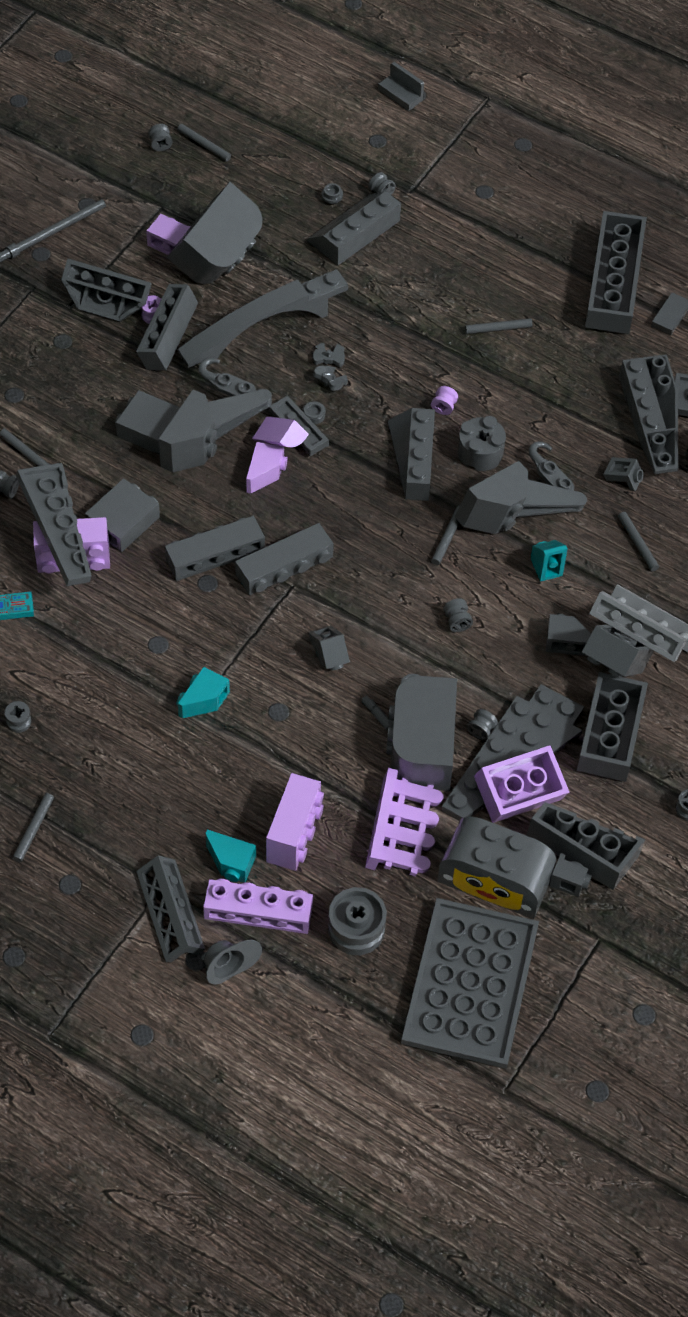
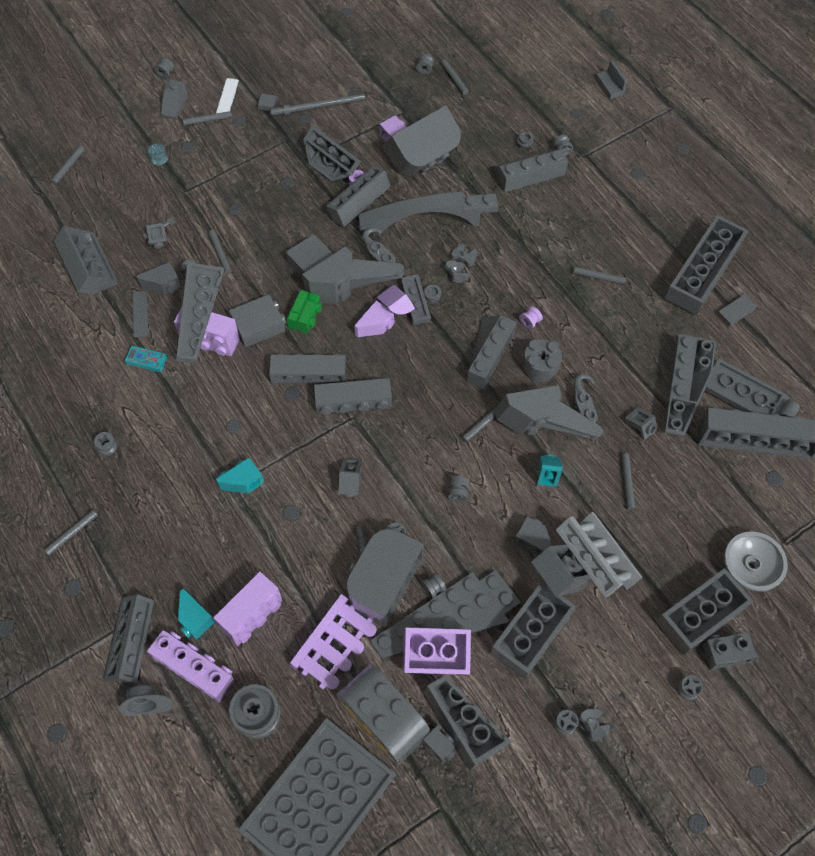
camera: 25 degrees right, 5 degrees up
none -> green brick [287,290,322,333]

